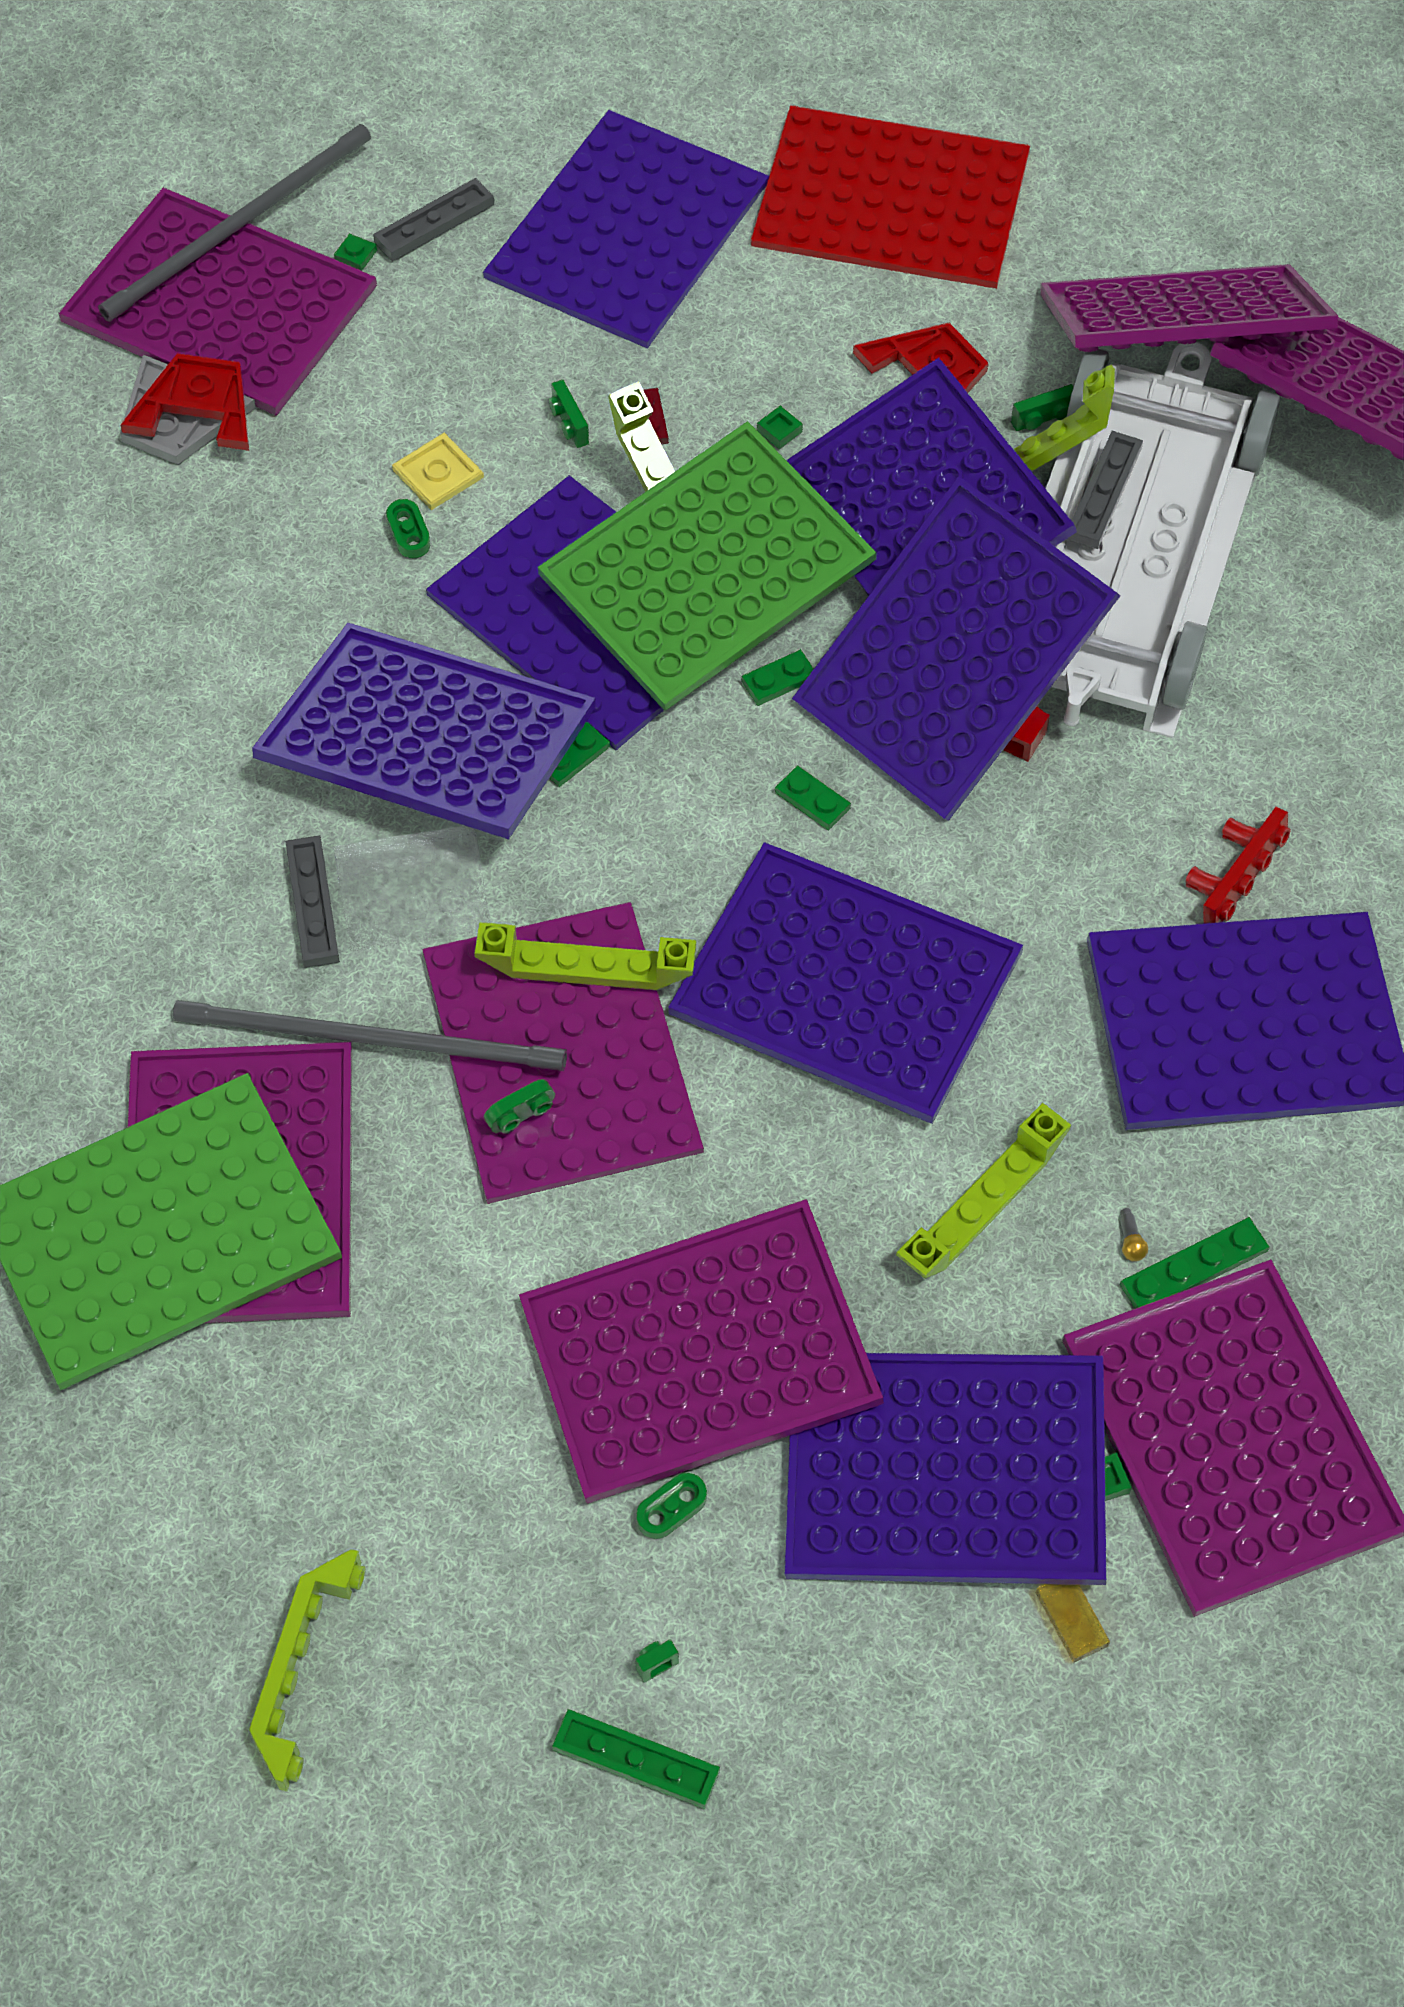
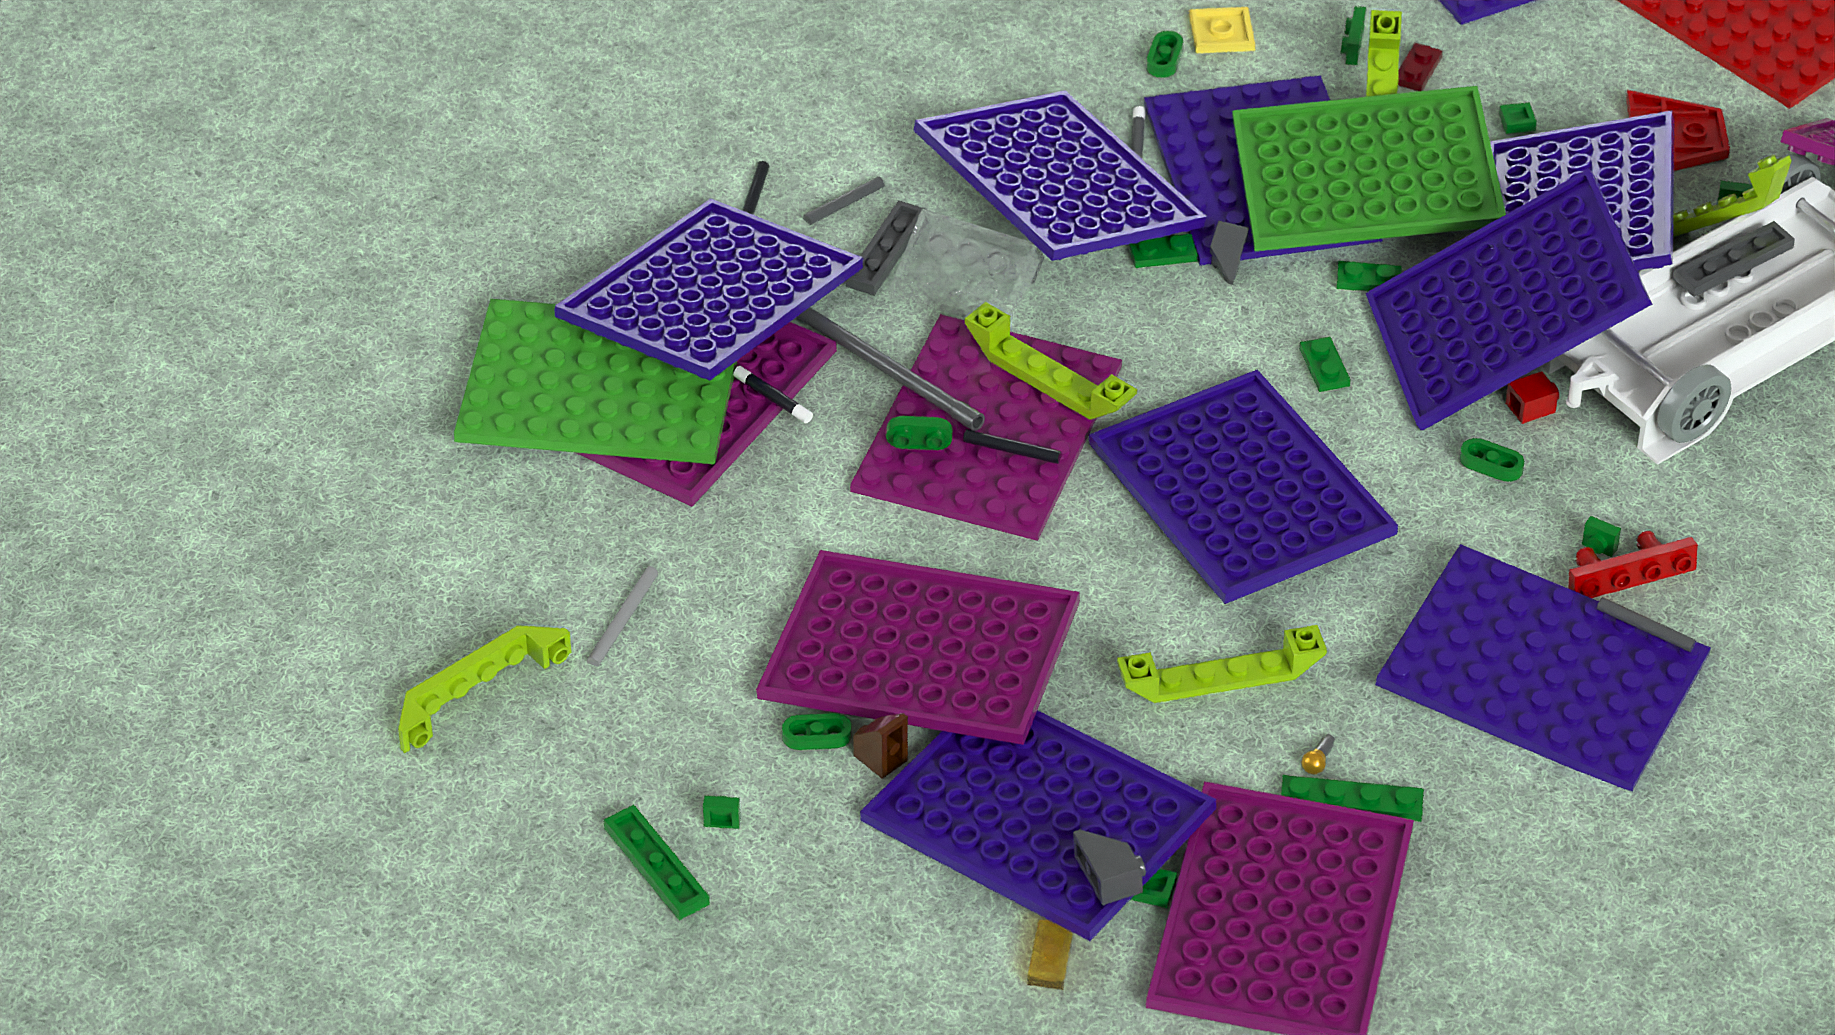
camera: 35 degrees right, 15 degrees down
none -> dark purple plate [554,198,863,381]
none -> light grey bar [586,566,658,667]
none -> black bar [733,366,813,423]
none -> black bar [742,161,770,215]
none -> dark grey bar [803,176,885,225]
none -> reddish brown slope [853,713,908,779]
none -> black bar [963,429,1062,464]
none -> dark grey slope [1073,830,1146,905]
none -> dark grey bar [1131,106,1145,158]
none -> dark grey slope [1210,221,1249,285]
none -> green plate [1460,438,1524,482]
none -> green plate [1582,516,1621,557]
none -> dark grey bar [1597,597,1696,652]

